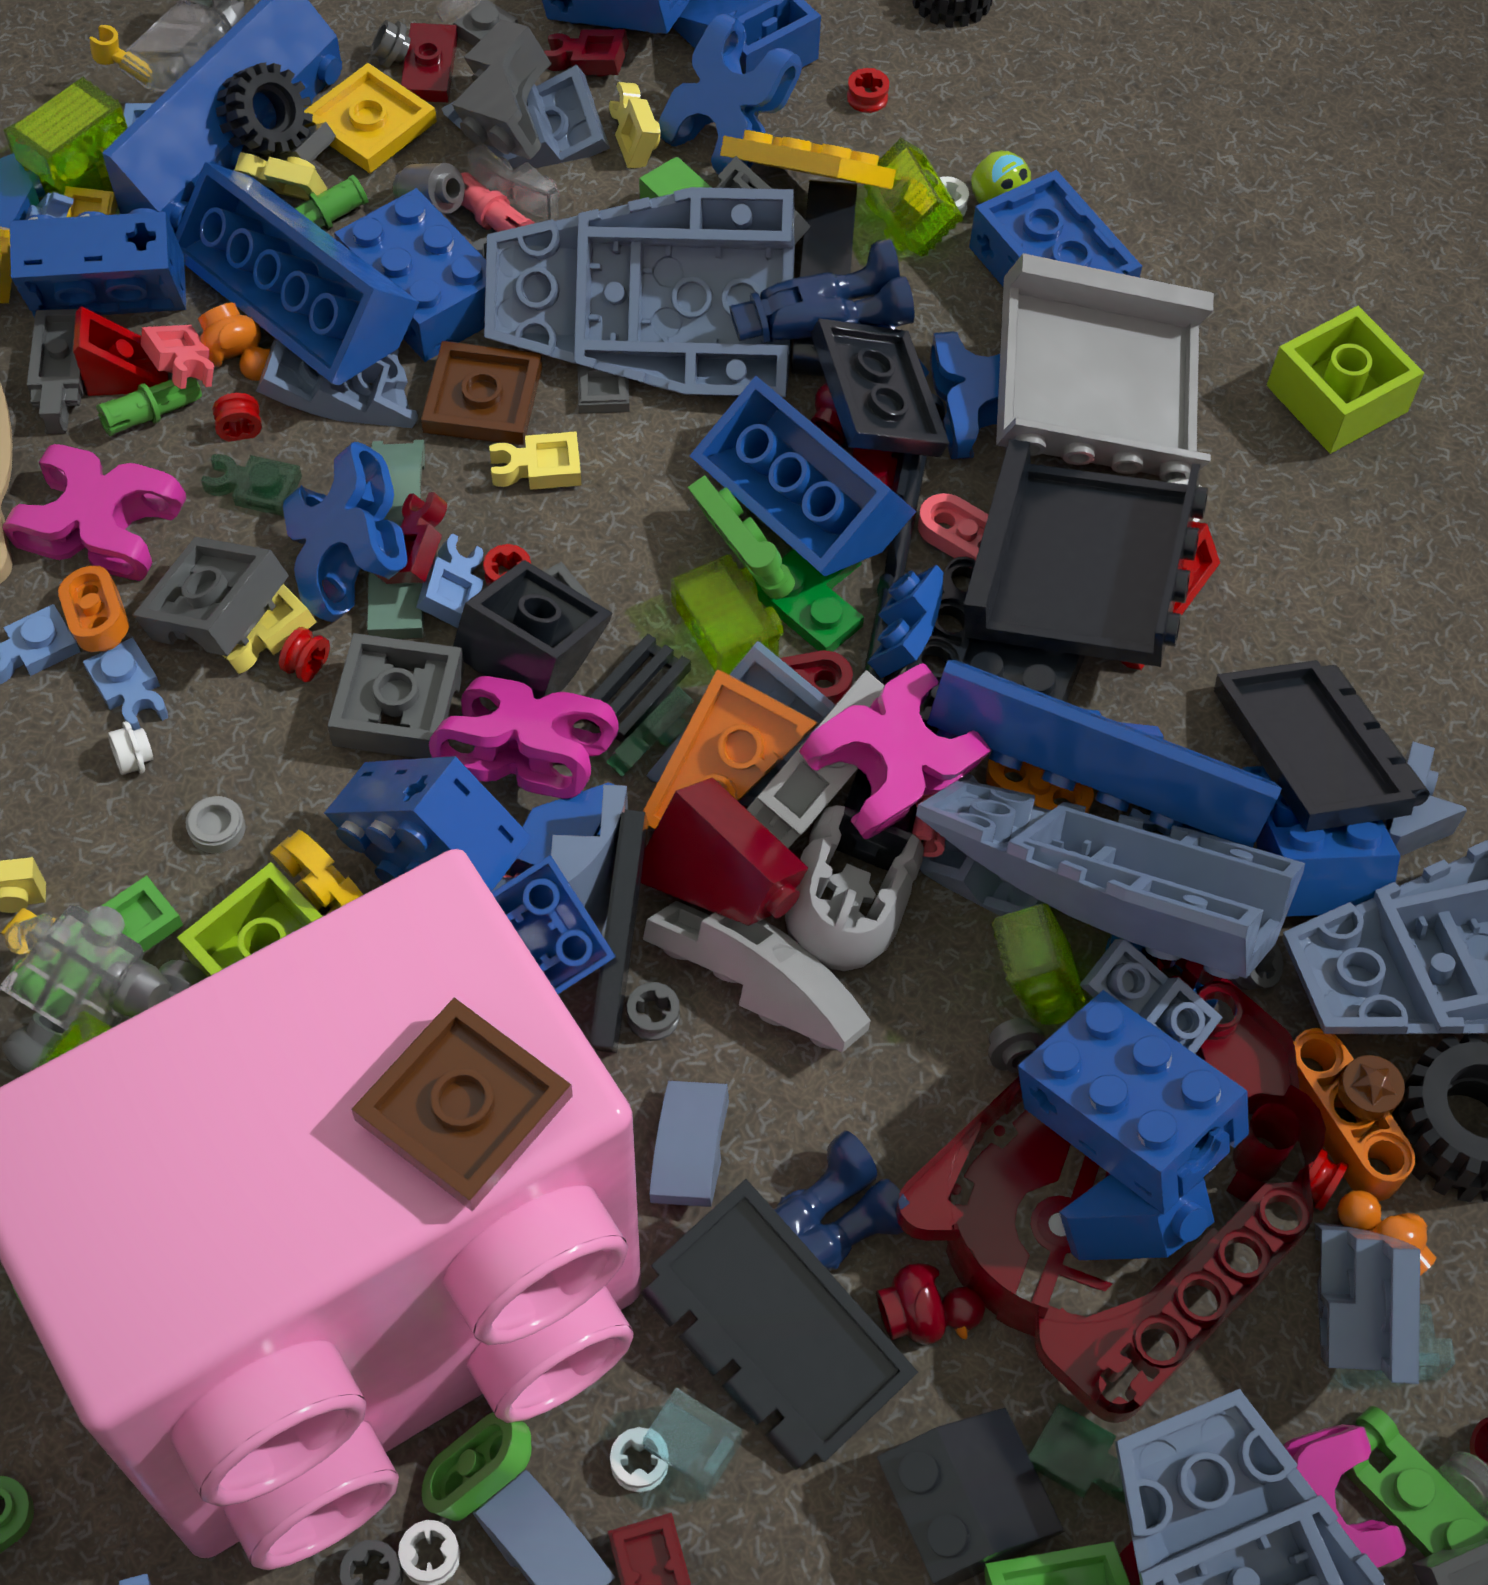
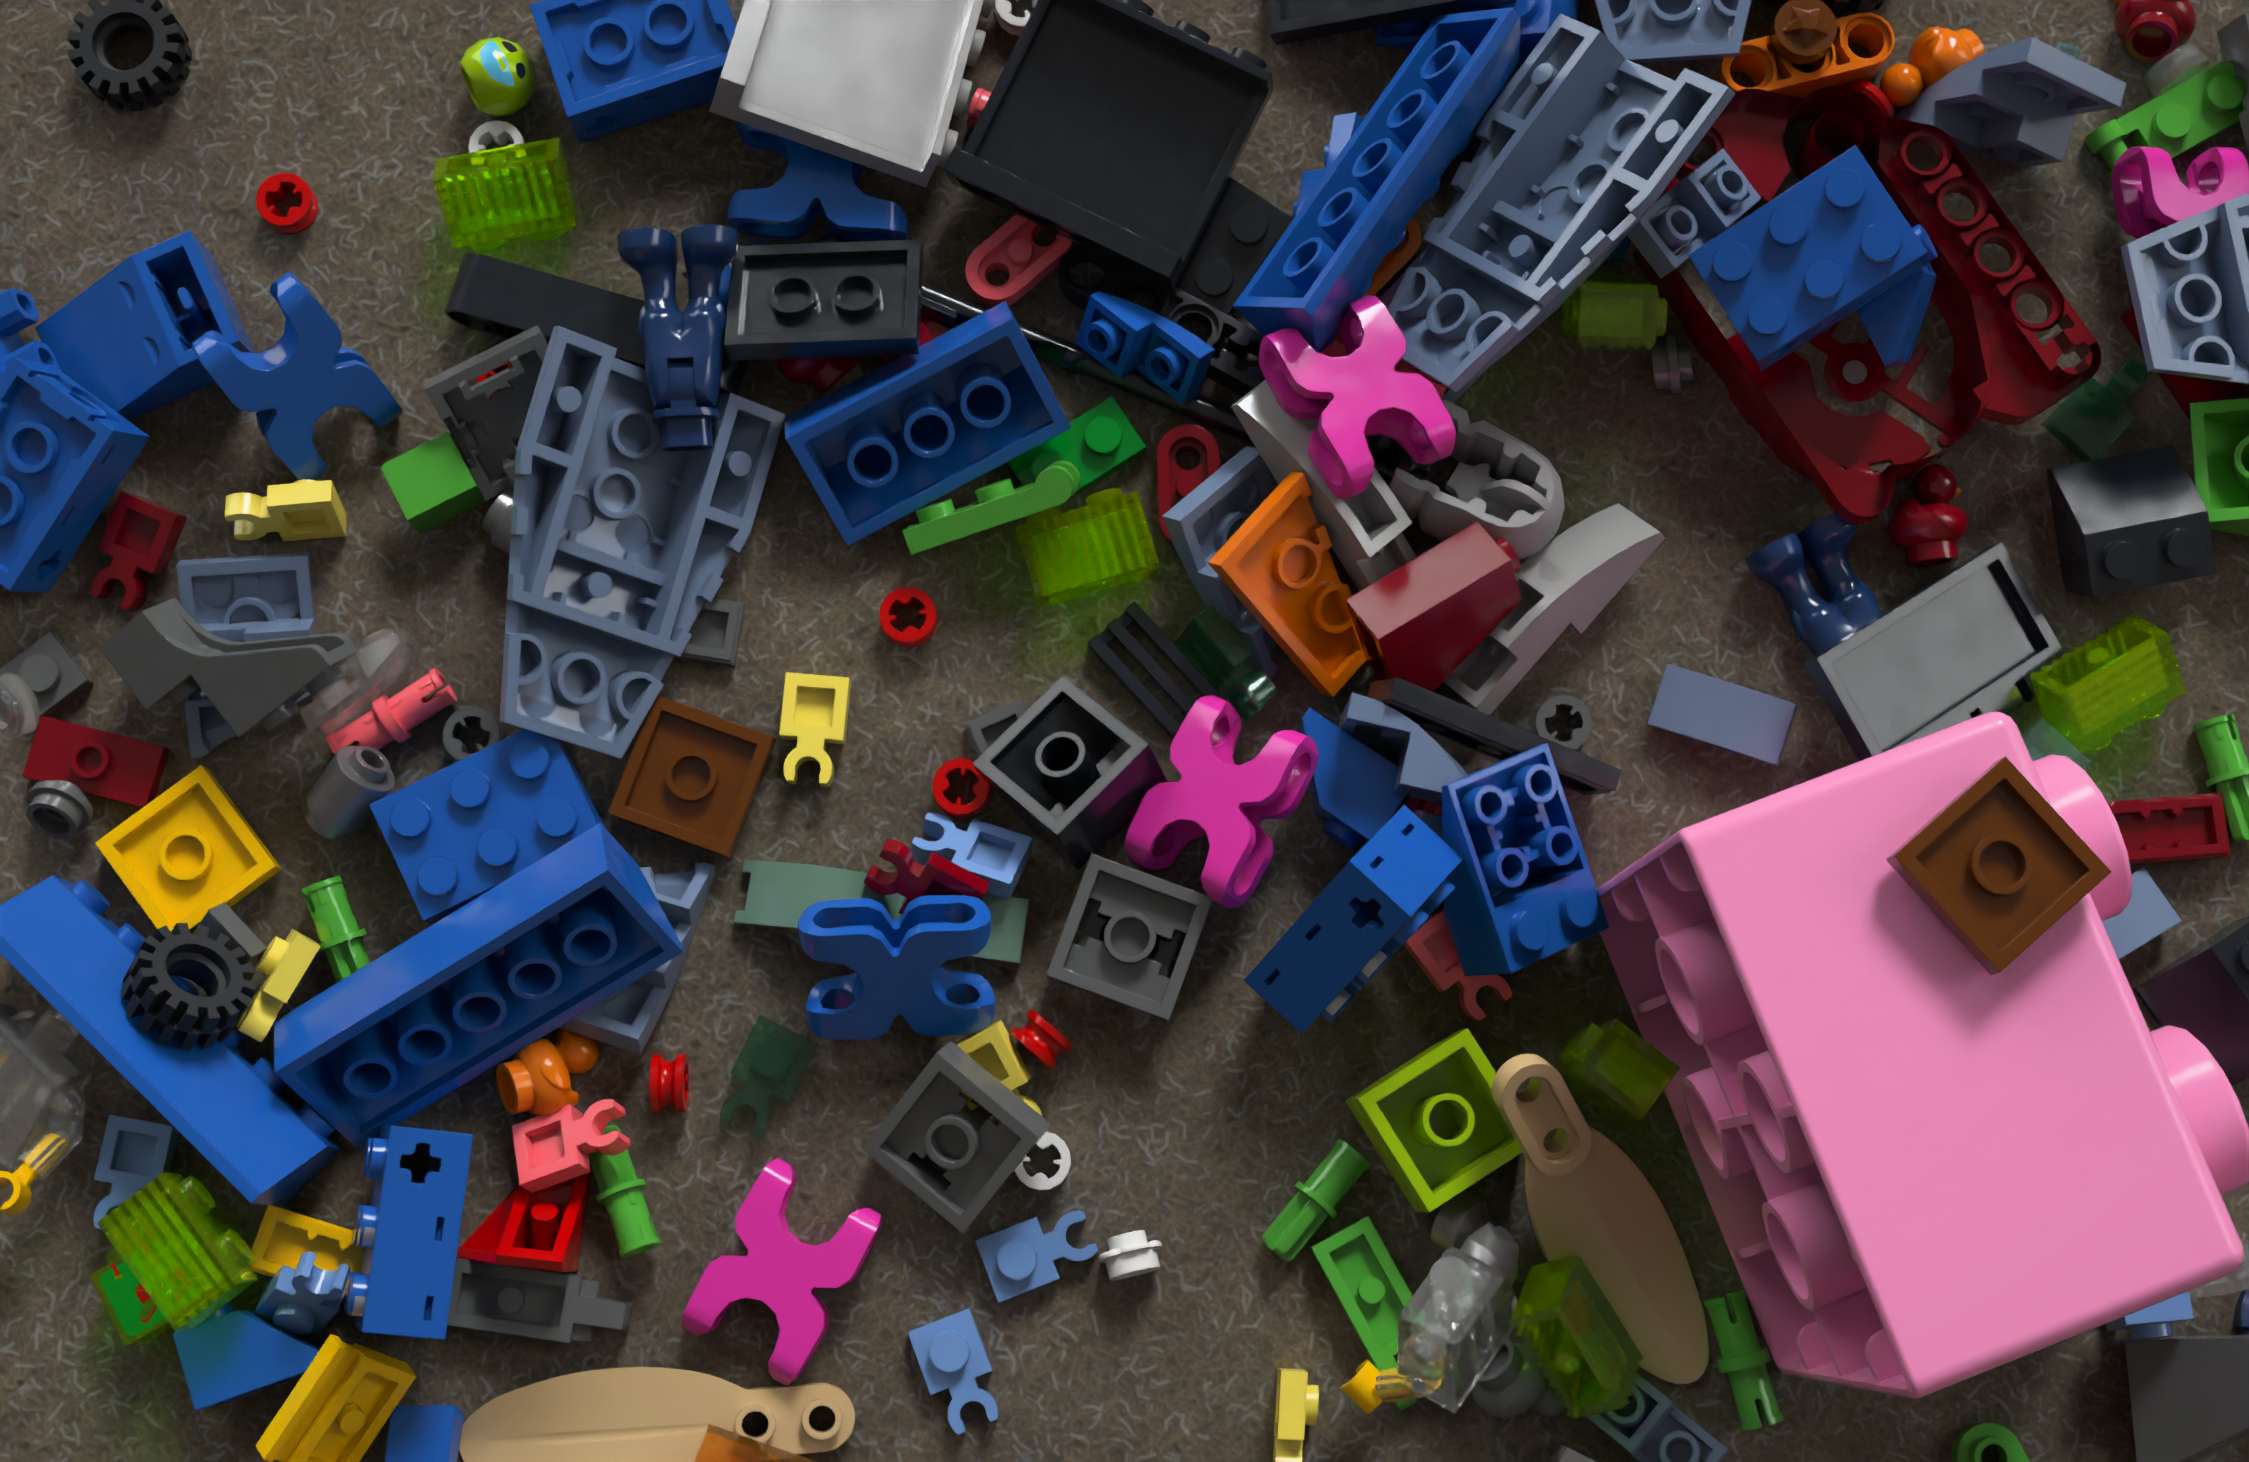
camera: 80 degrees left, 20 degrees up
orange plate [58,566,129,652] -> none
light grey tile [186,796,246,853] -> none
yellow plate [270,830,364,914] -> none
yellow plate [720,130,896,189] -> none
none -> red bush [879,587,937,647]
none -> white bush [1014,1132,1071,1191]
none -> bright green axle [1262,1139,1371,1262]
none -> clear neon green brick [2030,615,2187,757]

